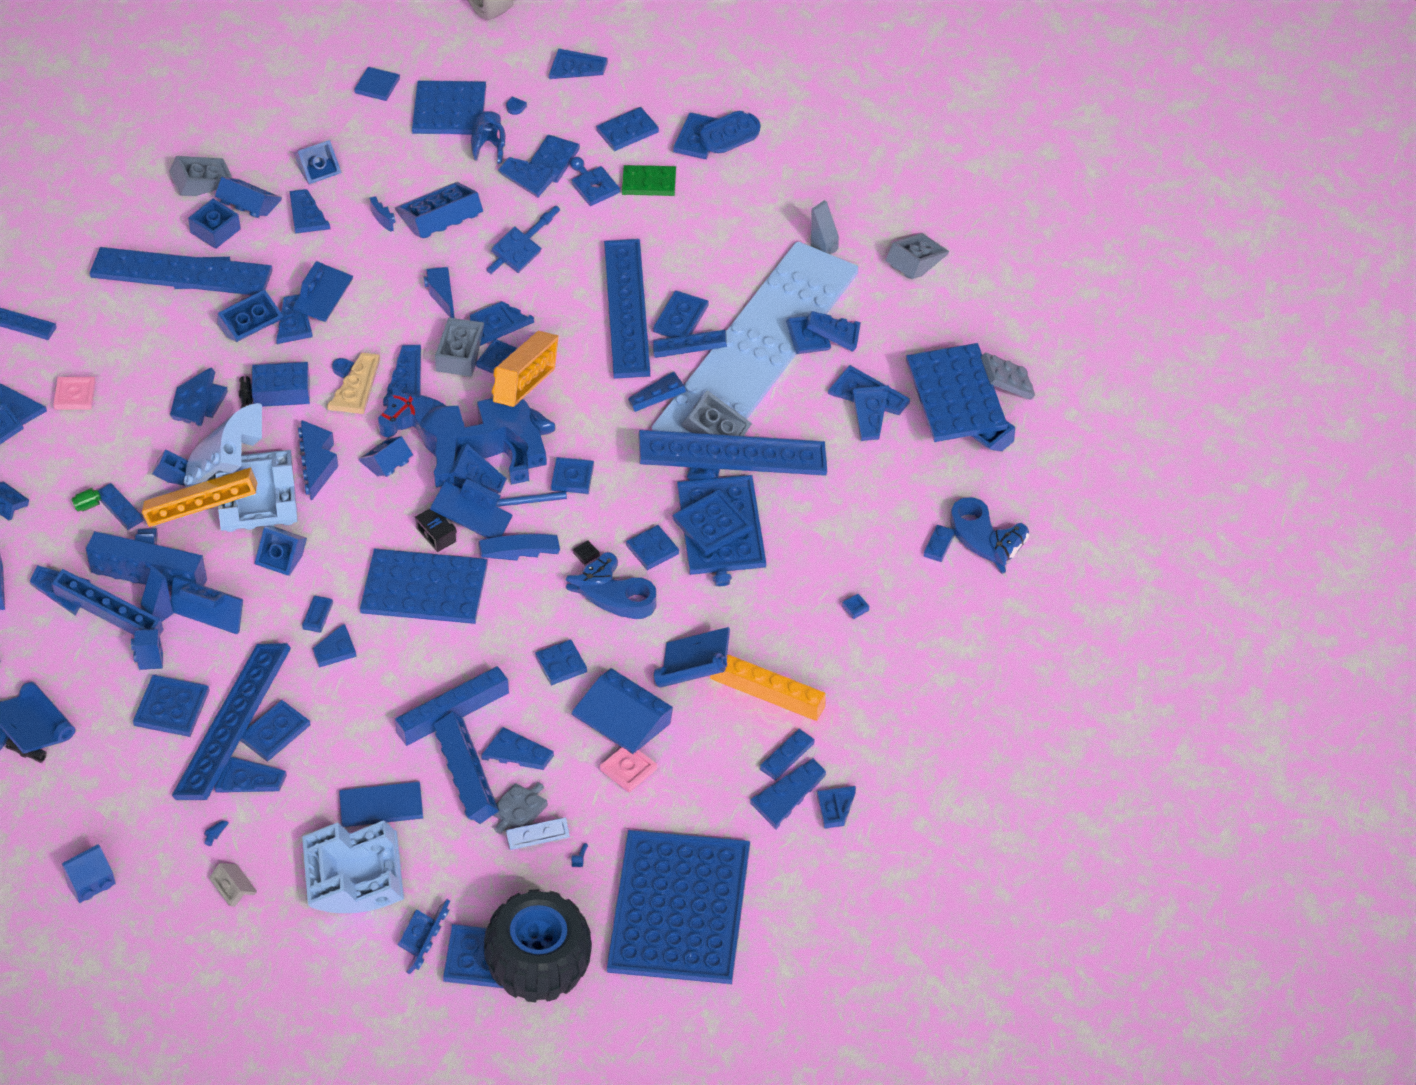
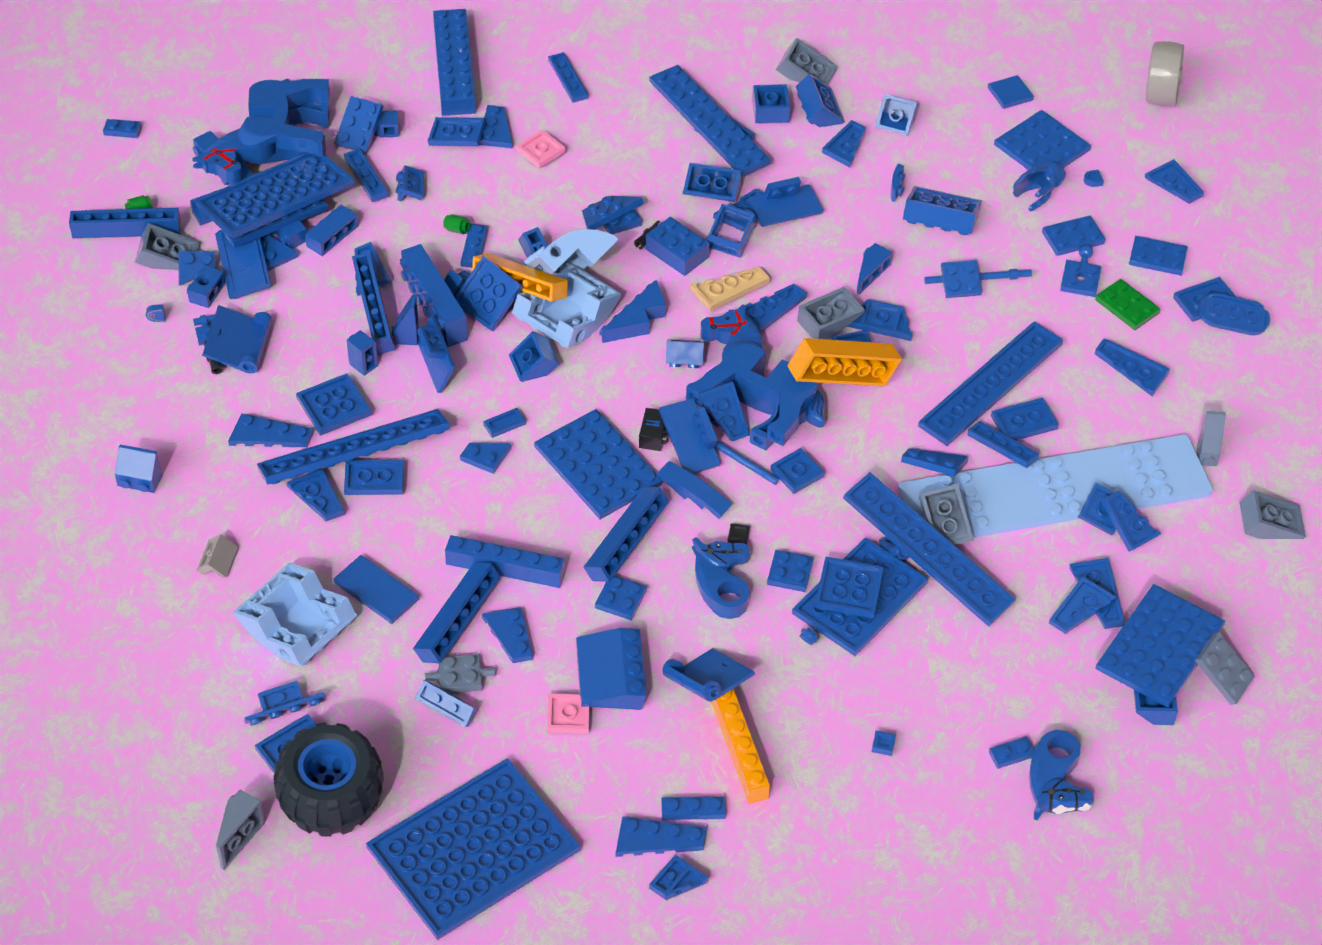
camera: 45 degrees right, 0 degrees up
blue bar [204,821,229,846] -> none
blue tile [332,358,354,378] -> none
blue wing [498,157,560,198] -> none
blue hand [572,843,588,867] -> none
none -> sand blue slope [216,789,265,870]
none -> blue wing [228,413,314,448]
none -> blue plate [455,256,524,331]
none -> blue brick [583,487,669,582]
none -> blue window [706,204,756,258]
none -> blue wing [1095,338,1170,397]

